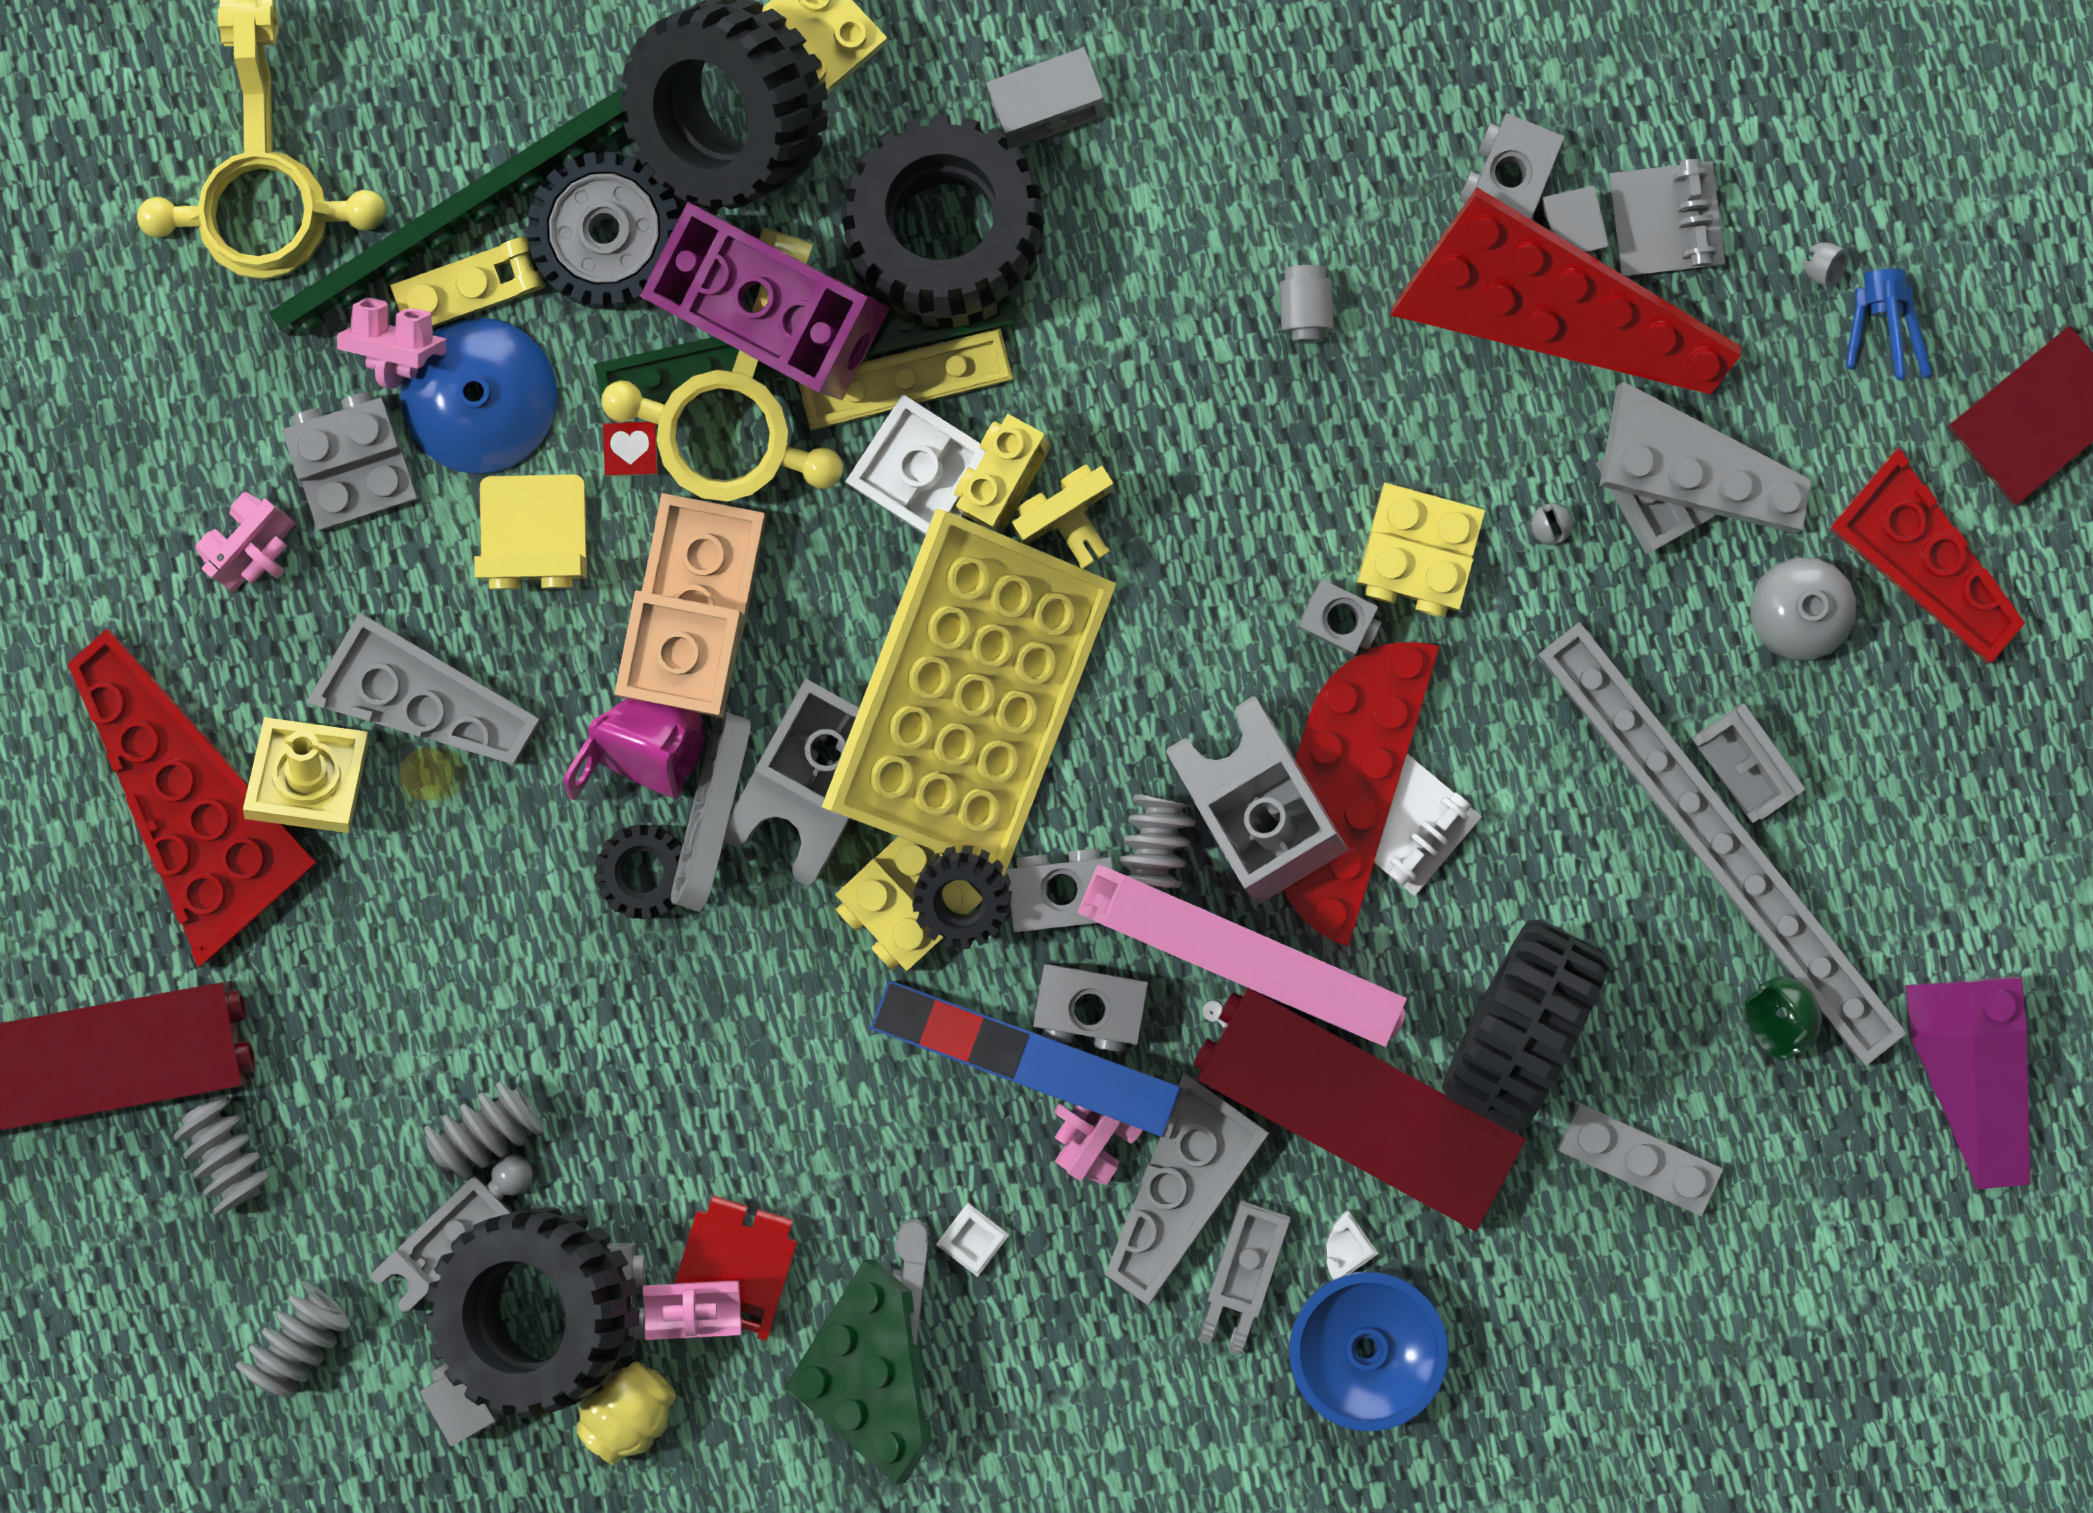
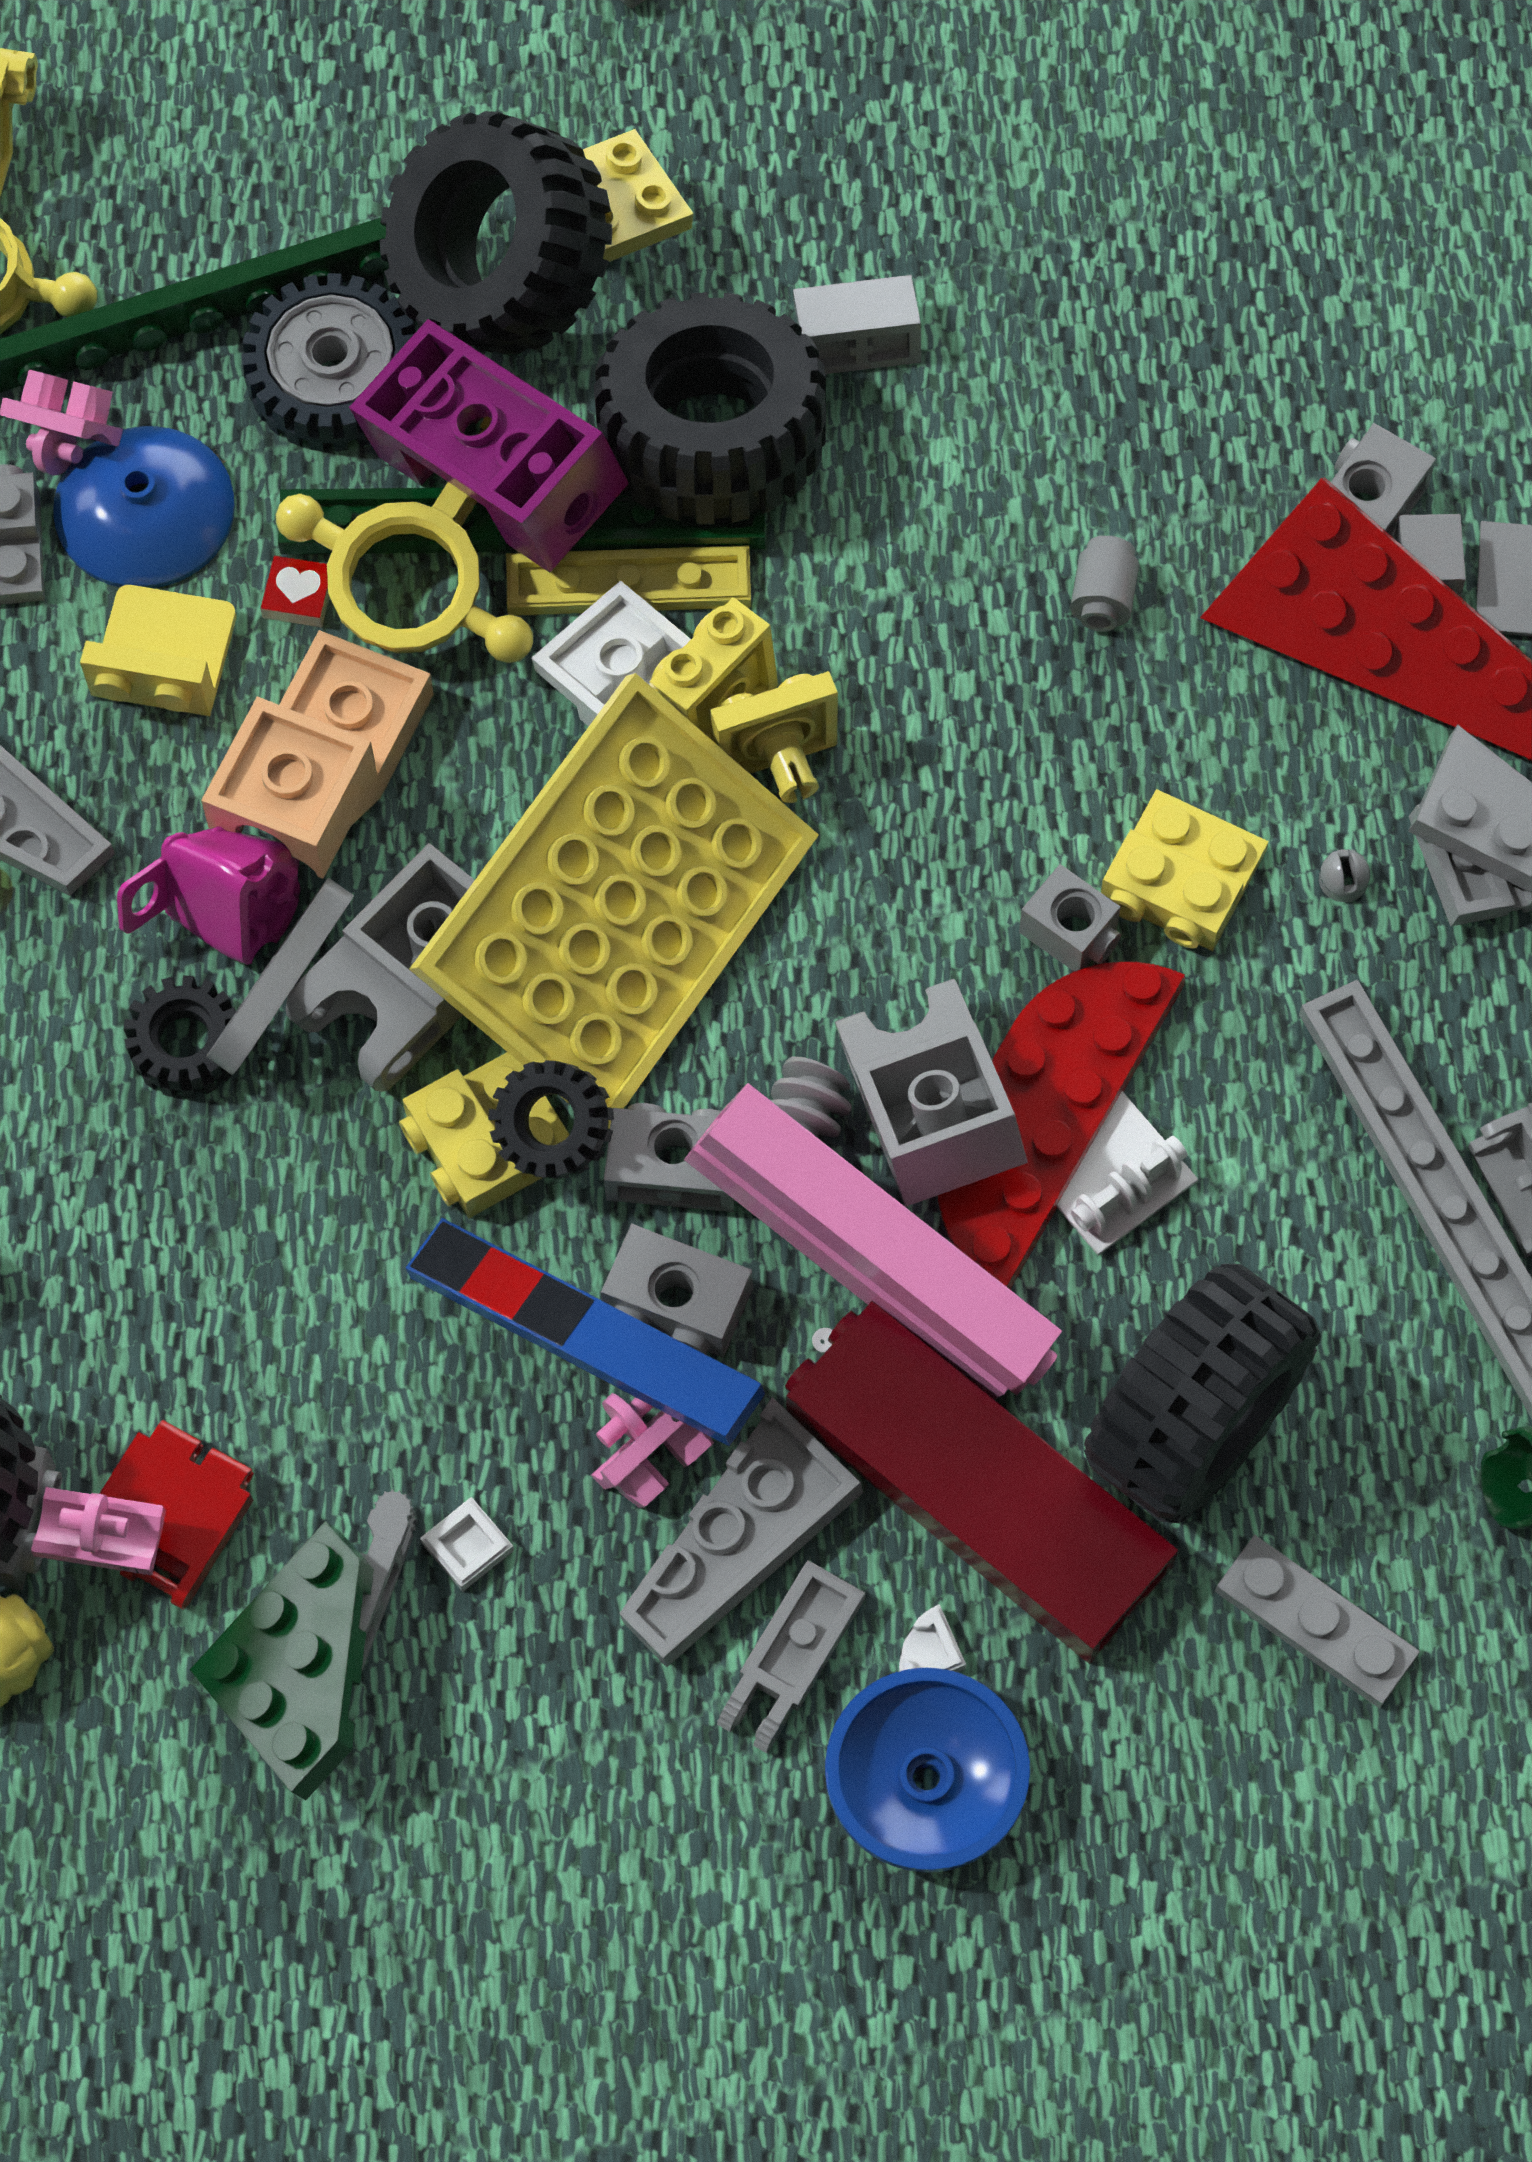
camera: 10 degrees right, 20 degrees down
light yellow plate [390,236,546,328] -> none

